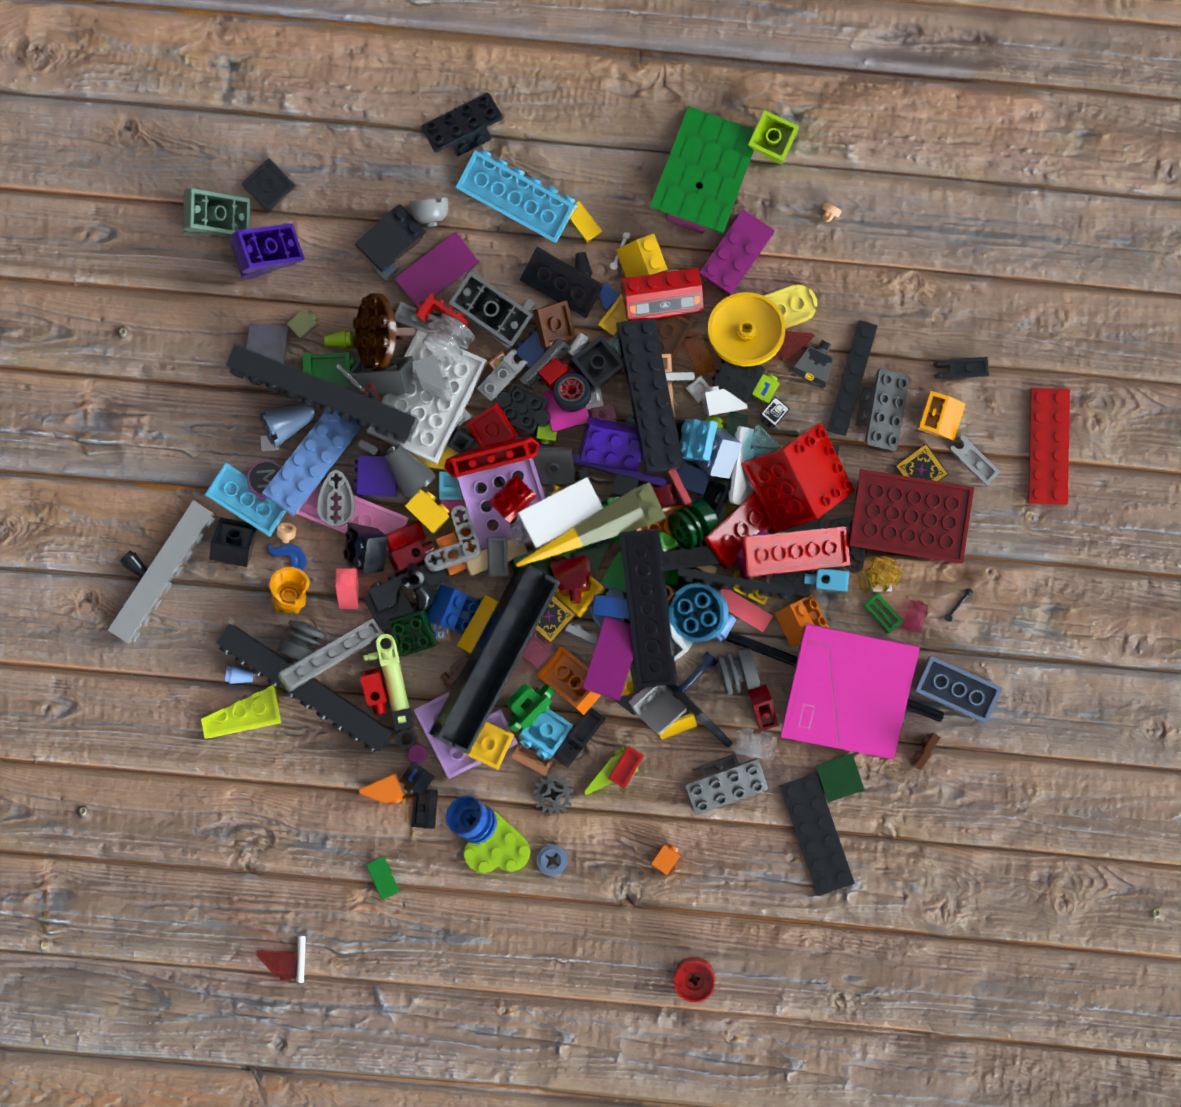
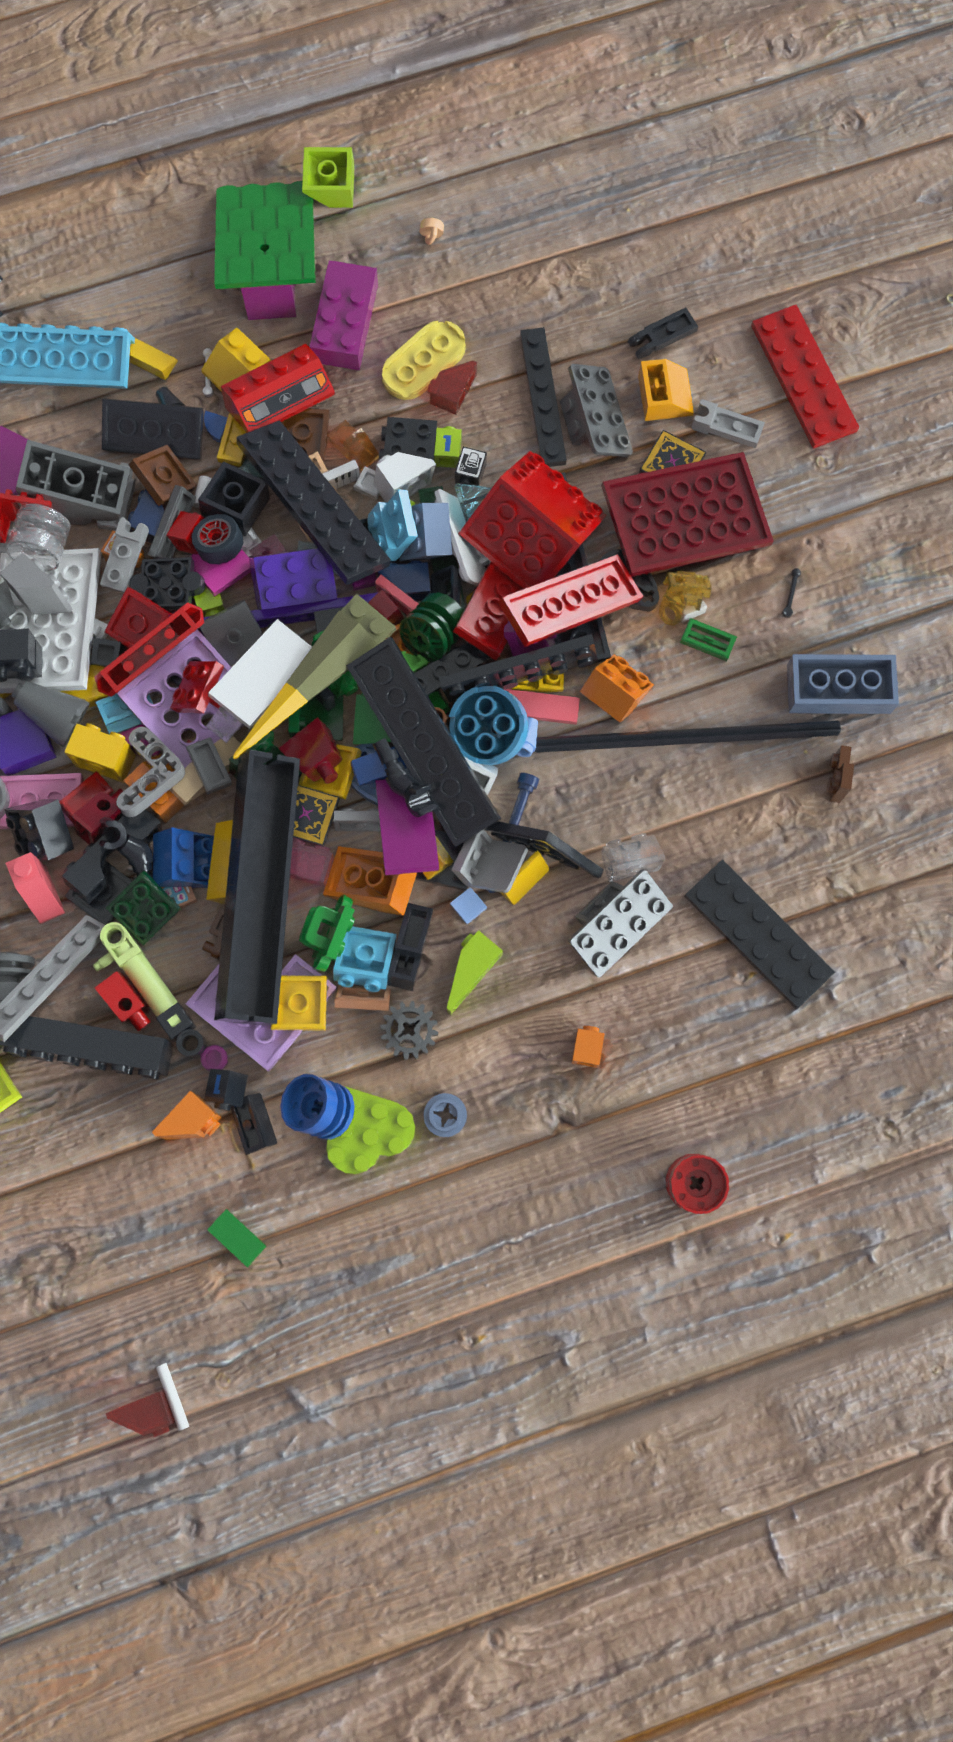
camera: 25 degrees left, 10 degrees down
red tile [608,746,645,789] -> none
yellow dish [708,292,785,367] -> none
dark grey wheel [718,648,760,695] -> none
dark red slope [748,684,779,732] -> none
dark pink tile [780,623,920,759] -> none
torso [791,340,834,389] -> none
medium azure torso [804,569,849,592] -> none
dark green tile [815,753,865,803] -> none
clear pink bracket [902,600,928,633] -> none
none -> black piece [373,738,439,817]
none -> light blue tile [450,887,487,925]

